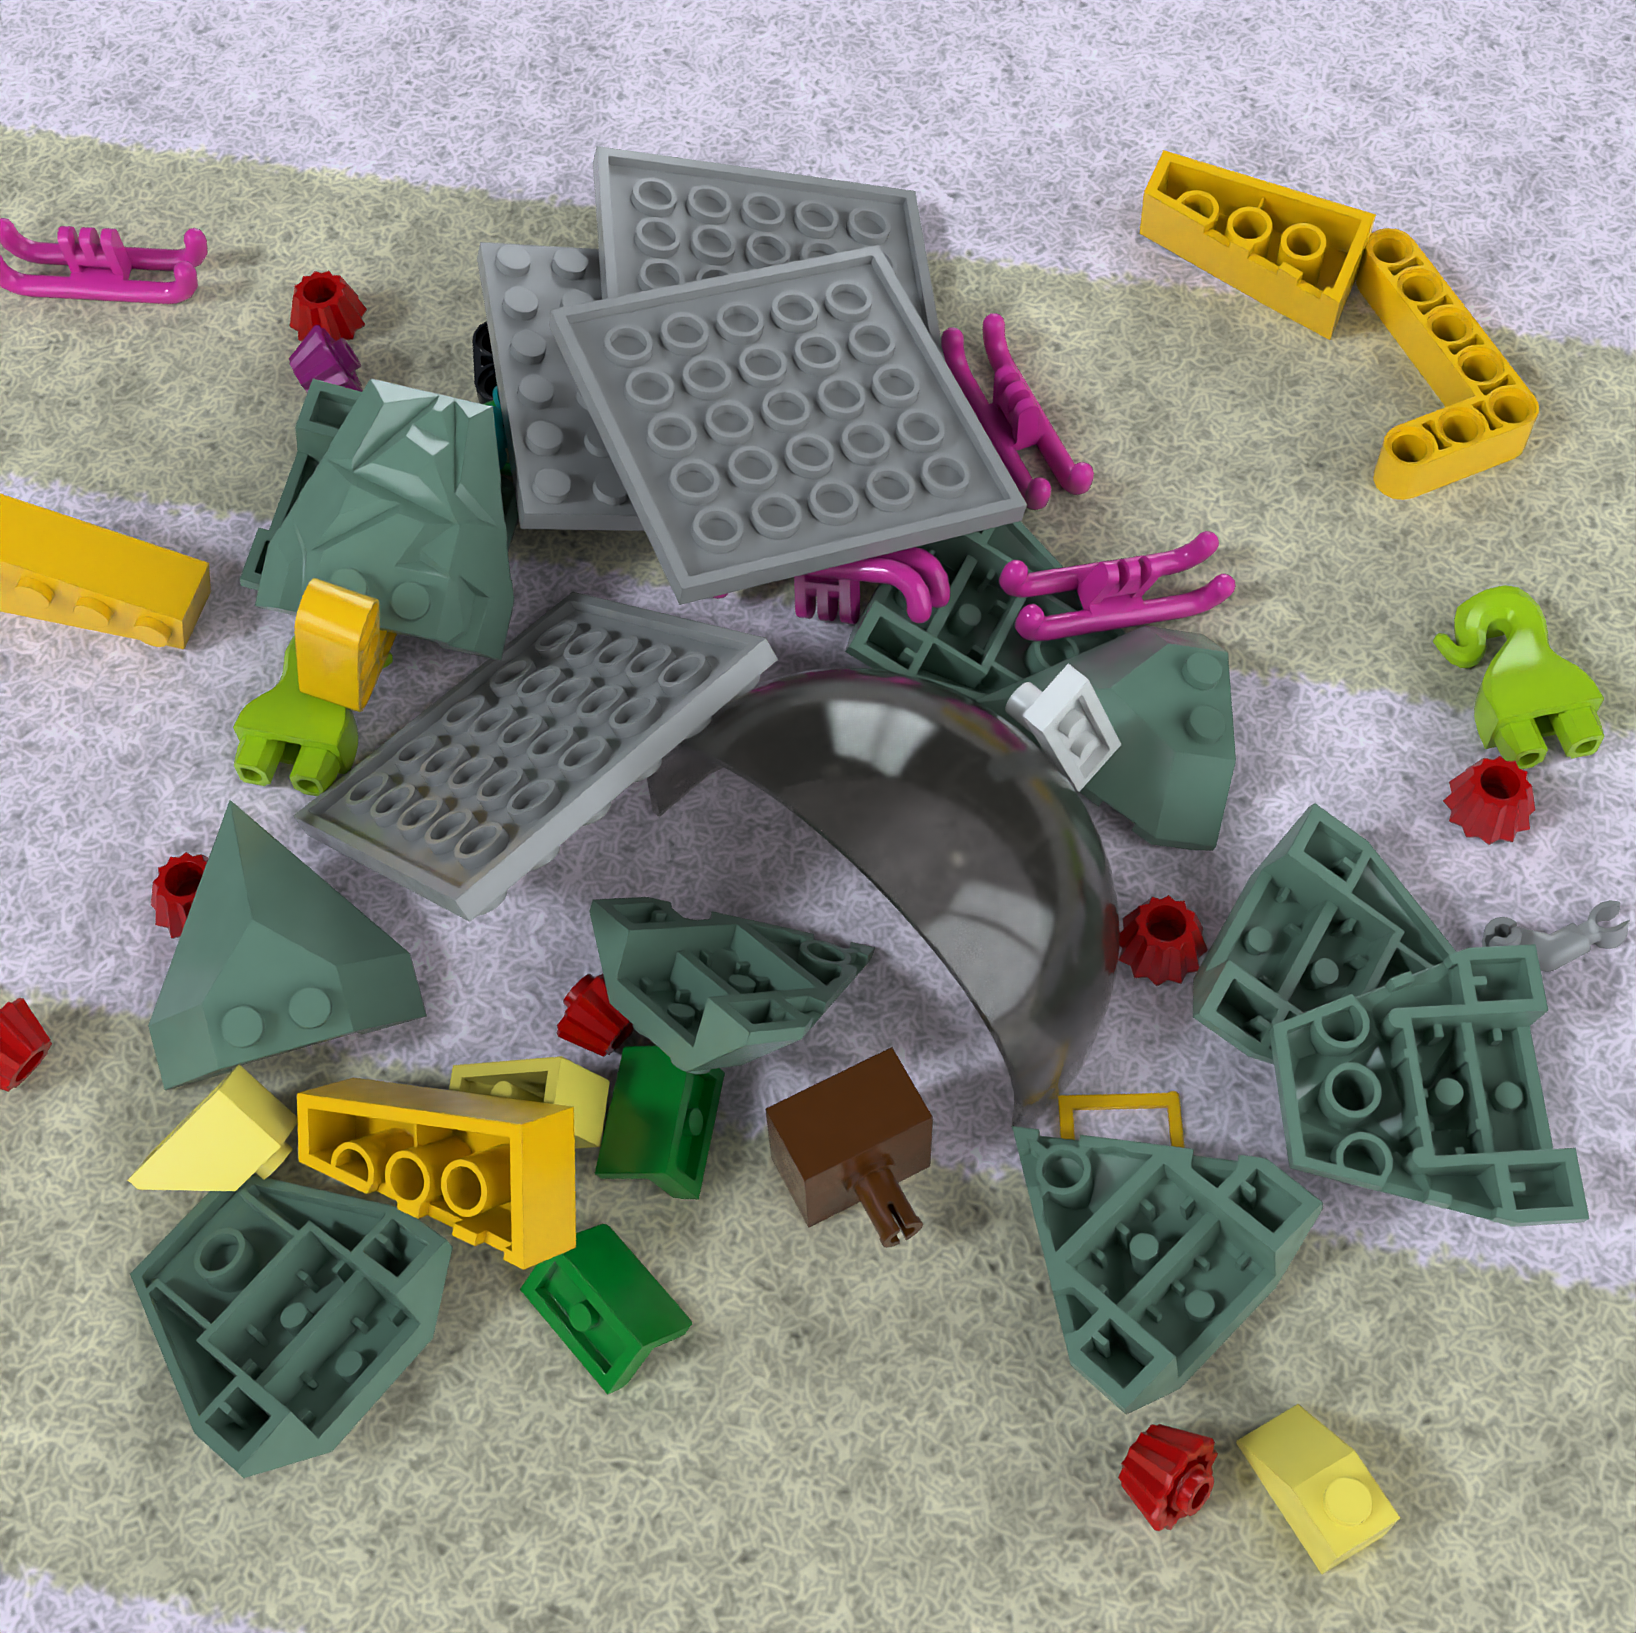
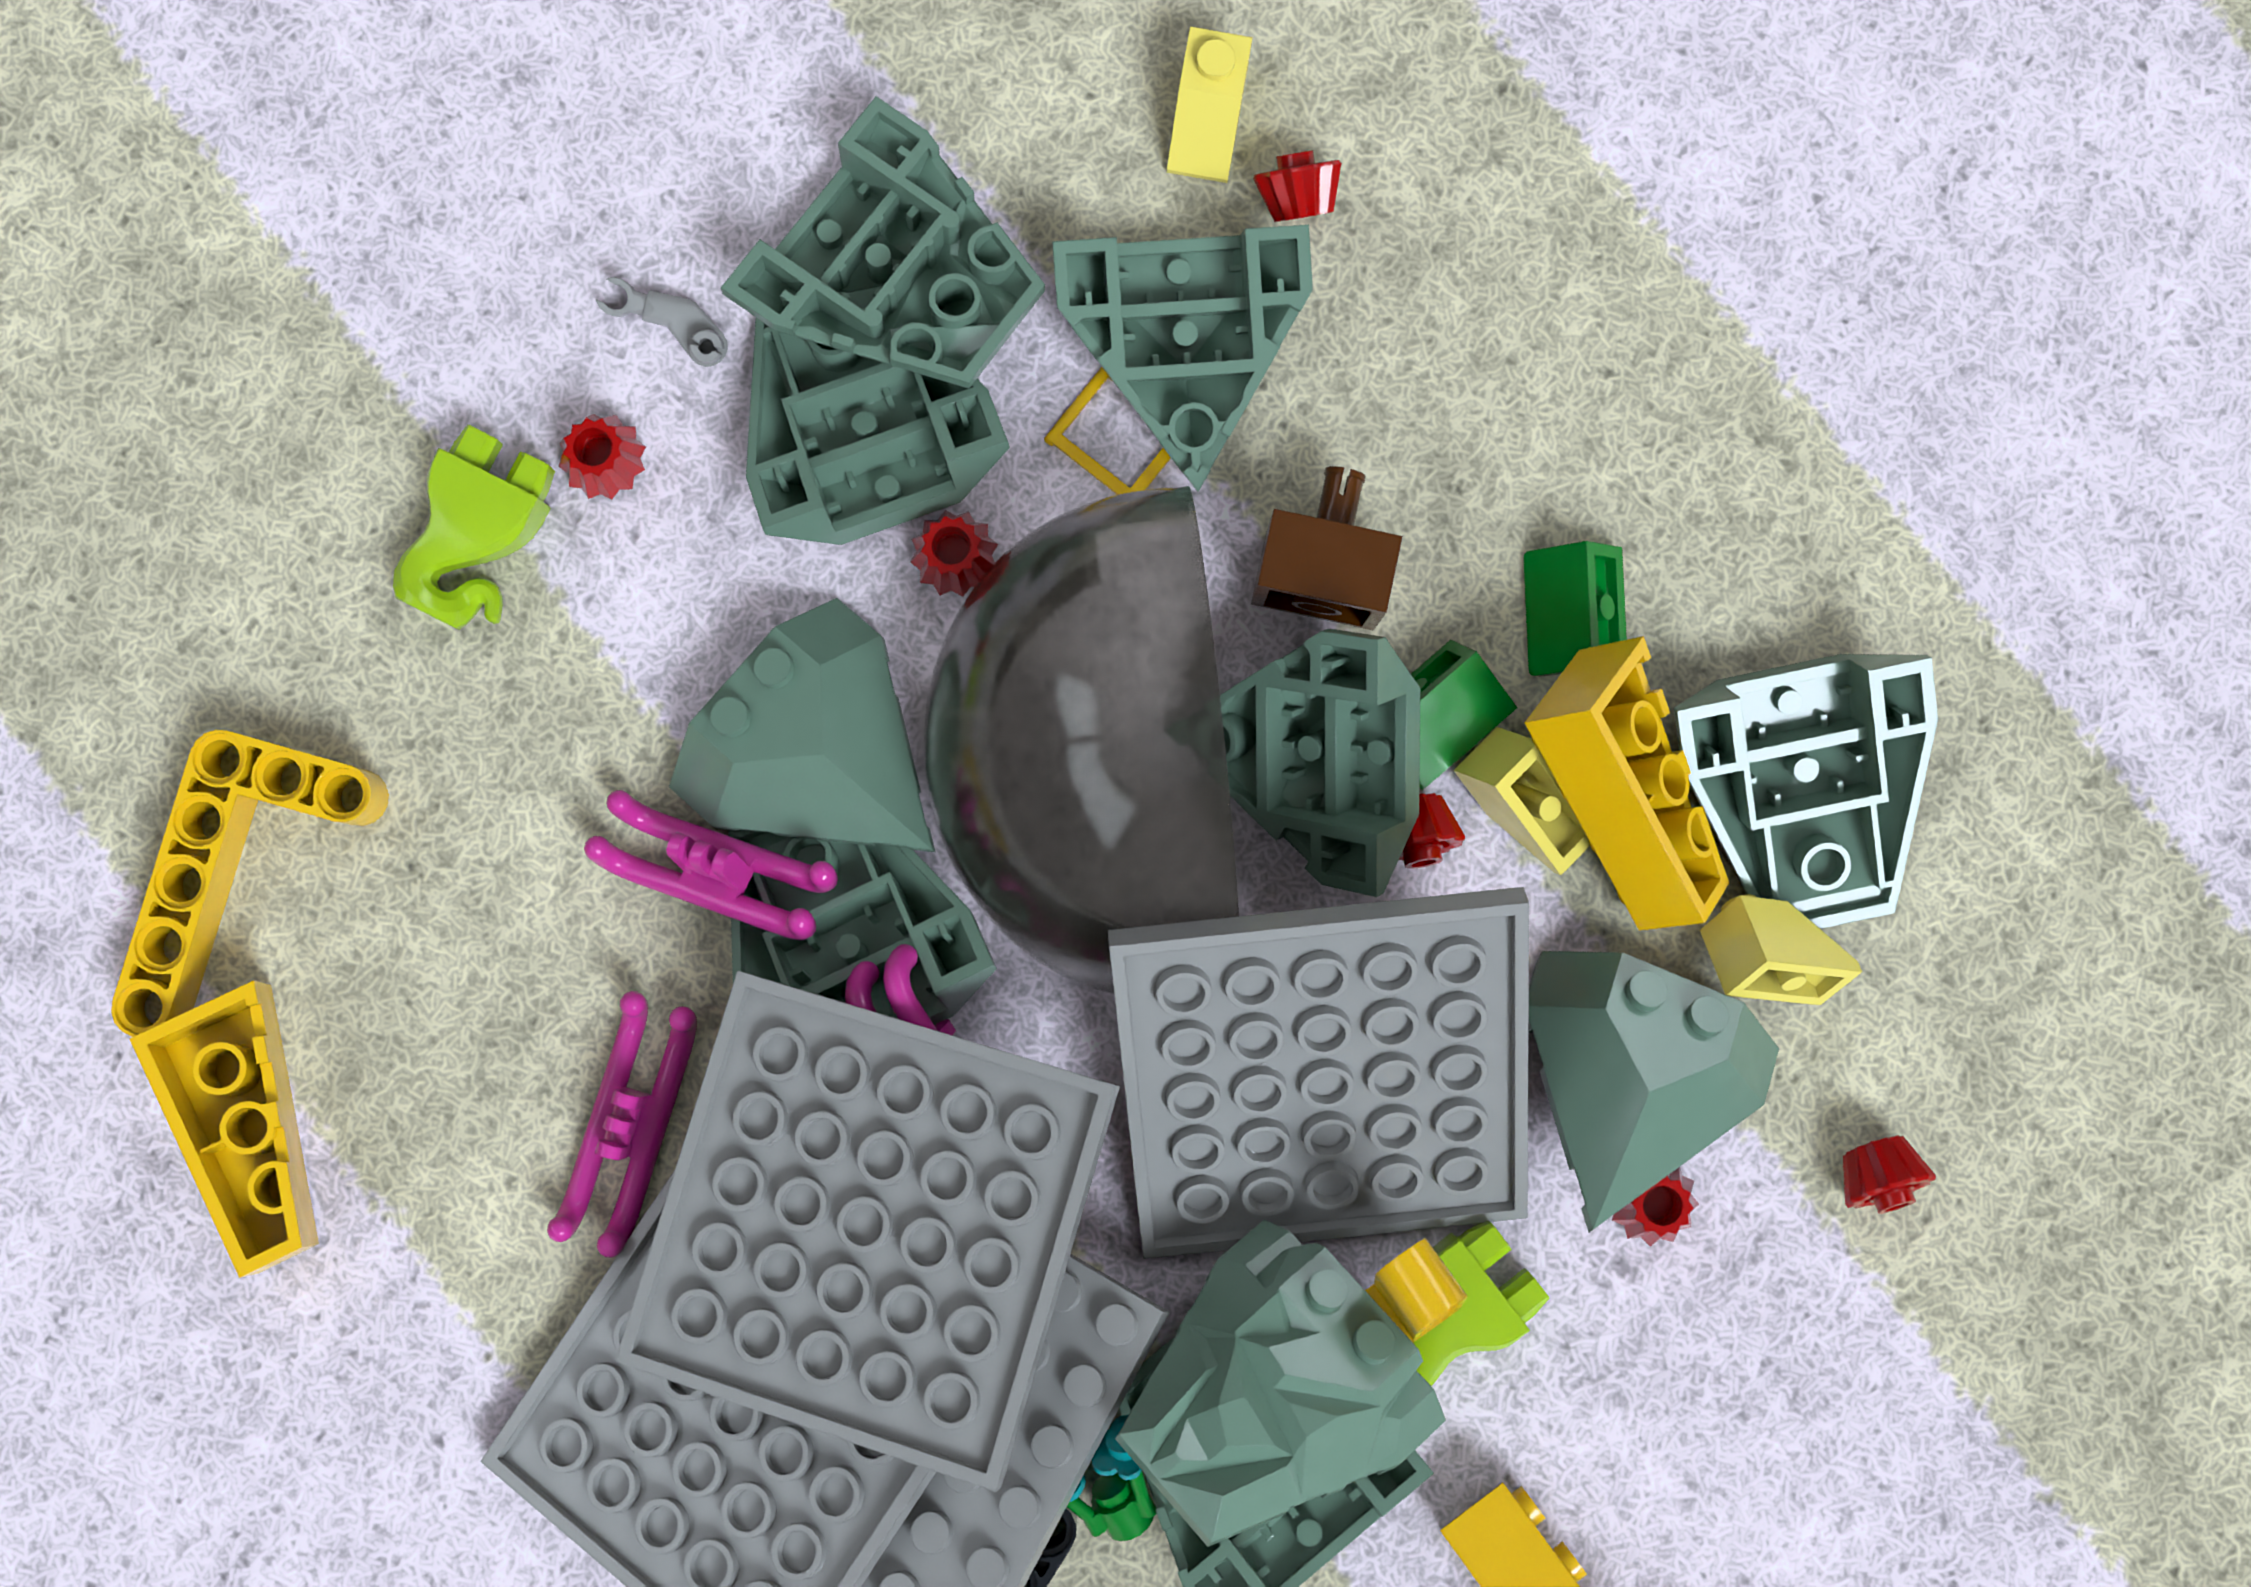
camera: 145 degrees left, 25 degrees up
white piece [1005,664,1121,793] -> none

